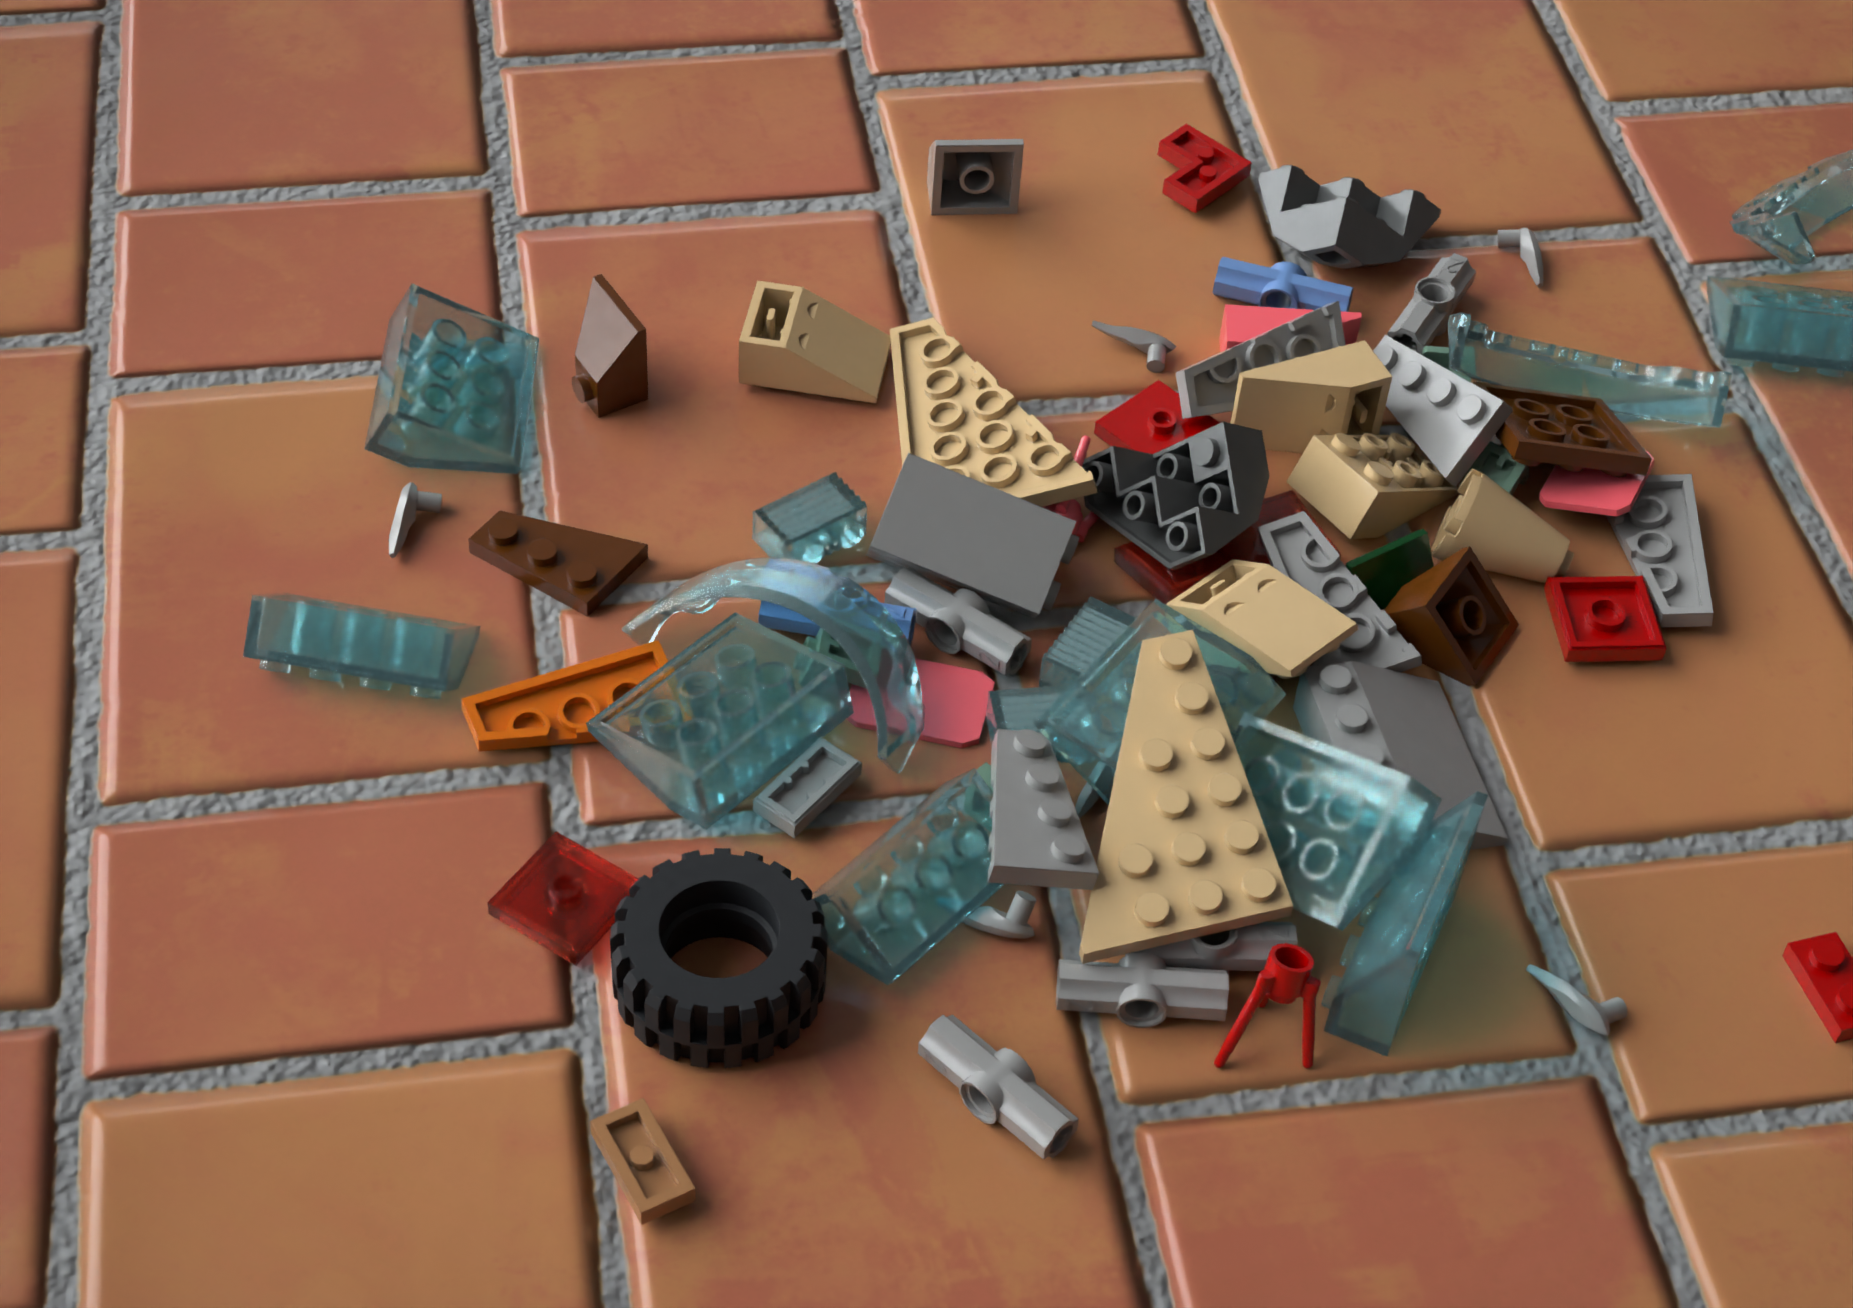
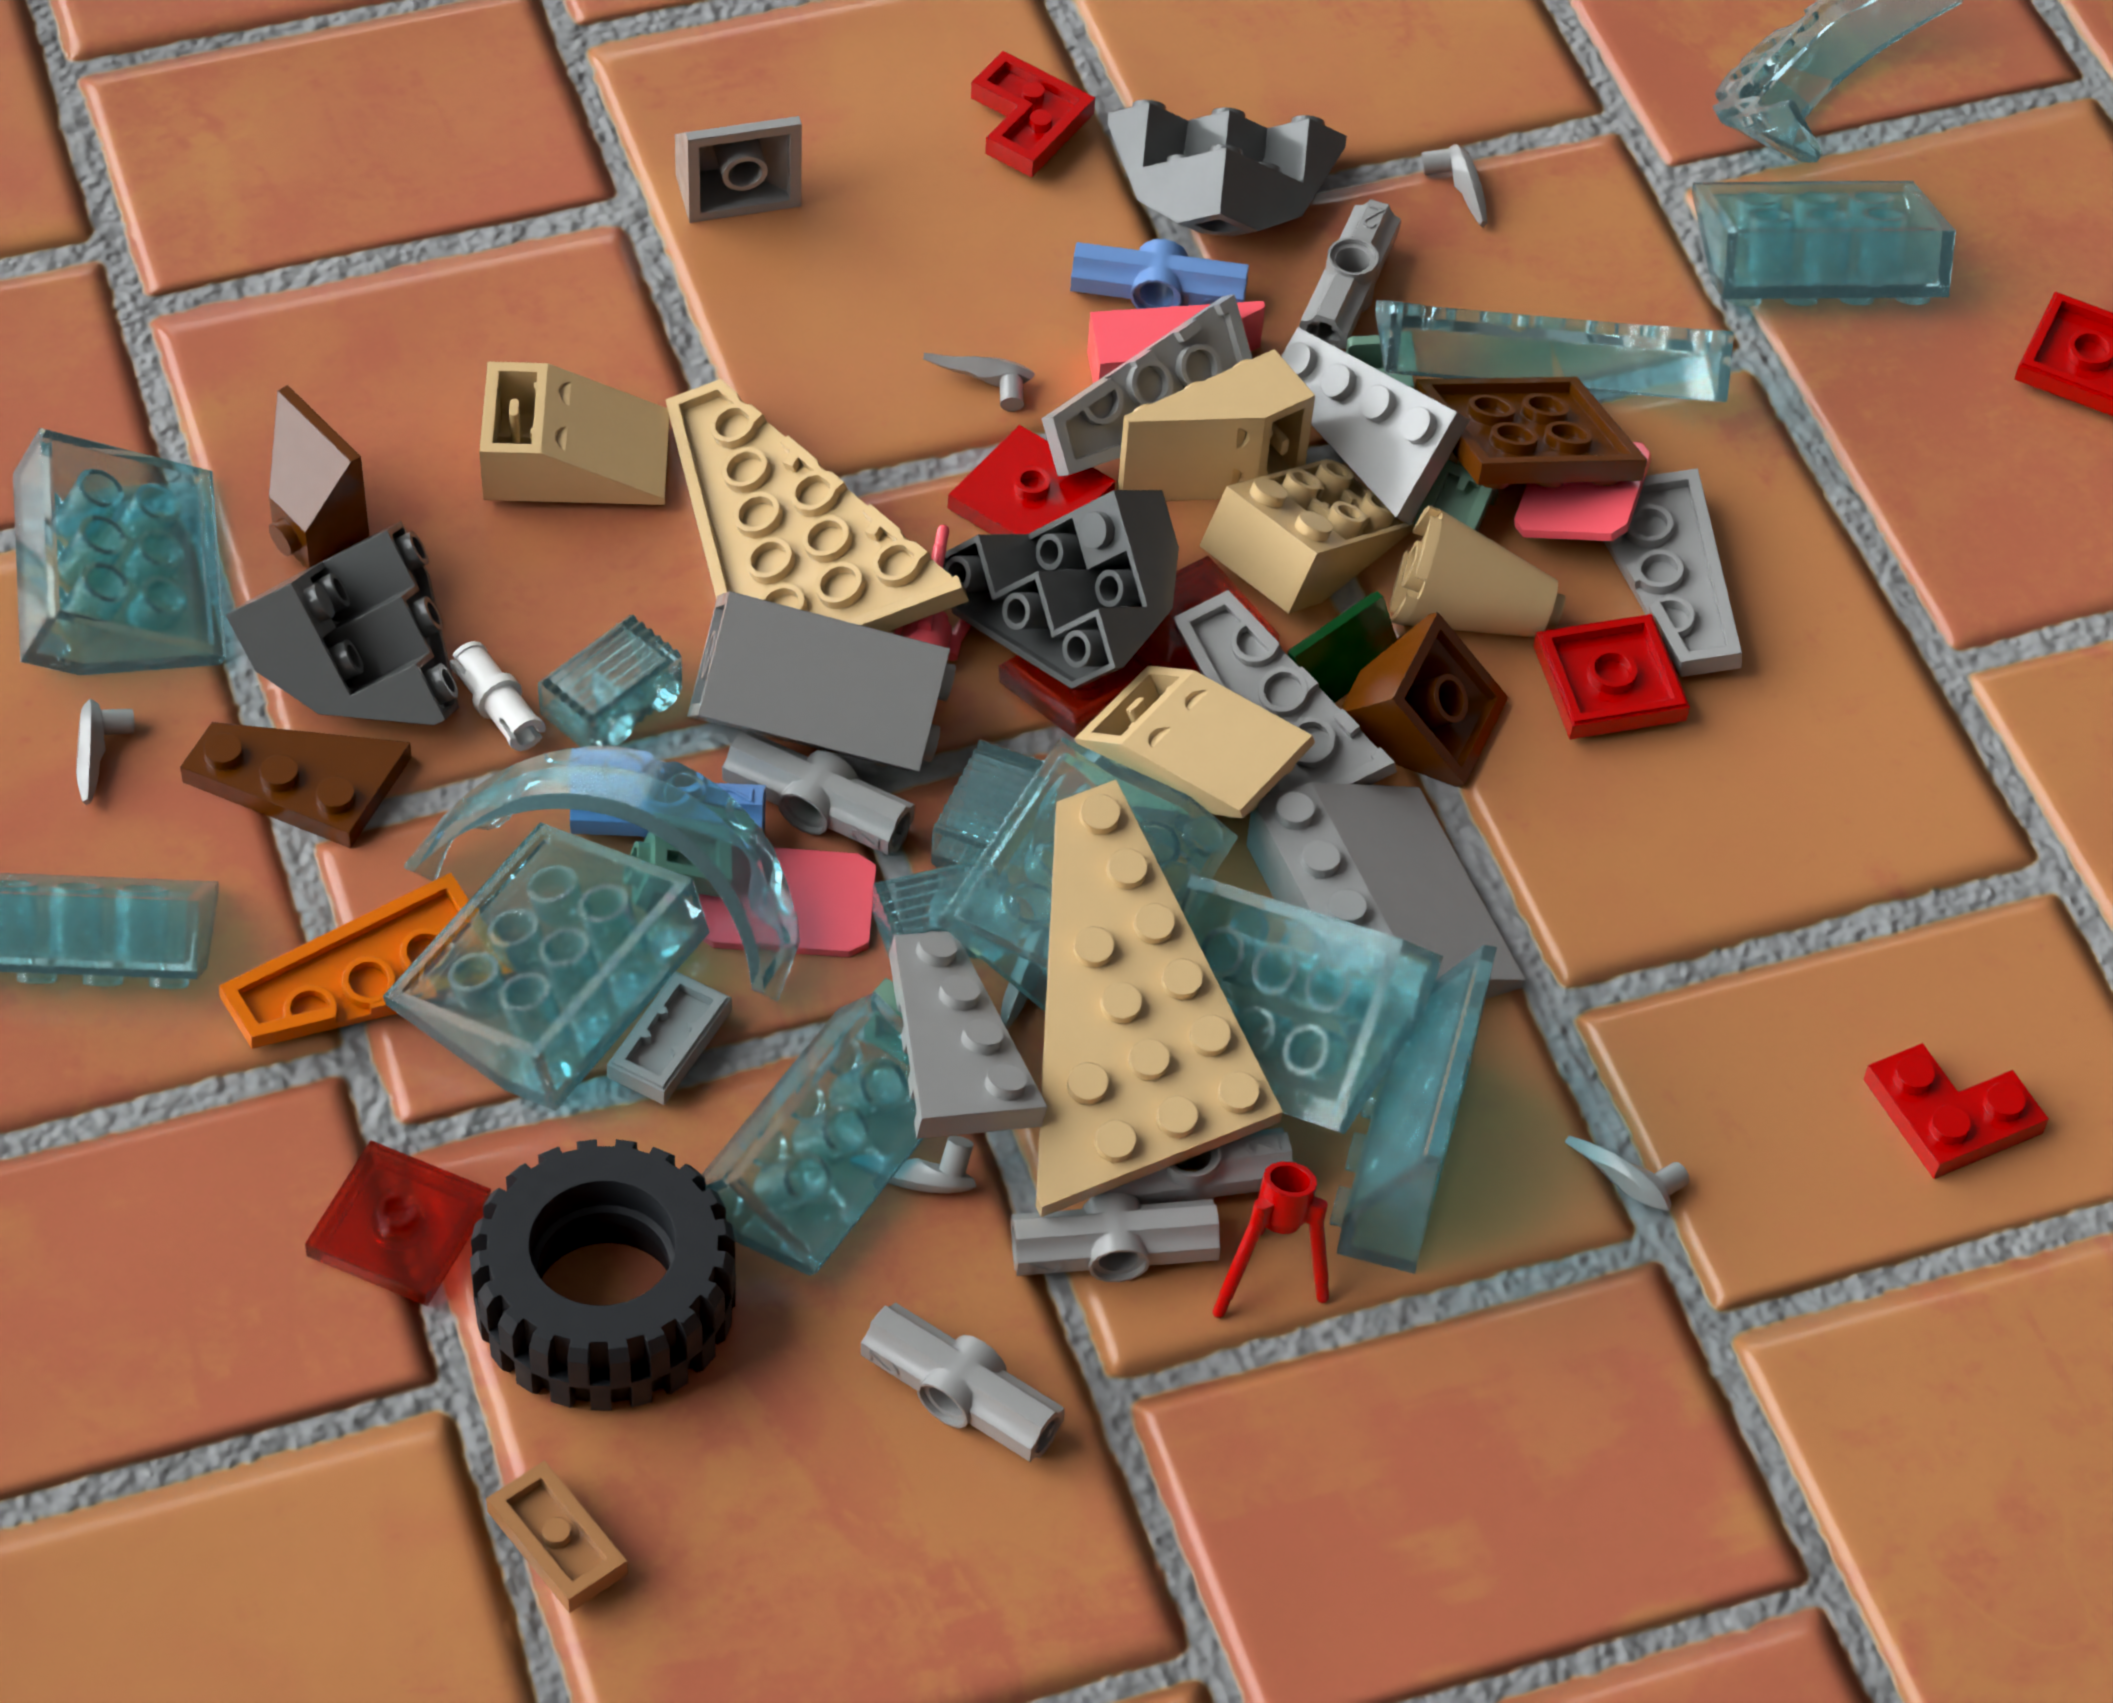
camera: 10 degrees left, 5 degrees up
none -> dark grey brick [226,521,459,725]
none -> white pin [449,641,546,751]

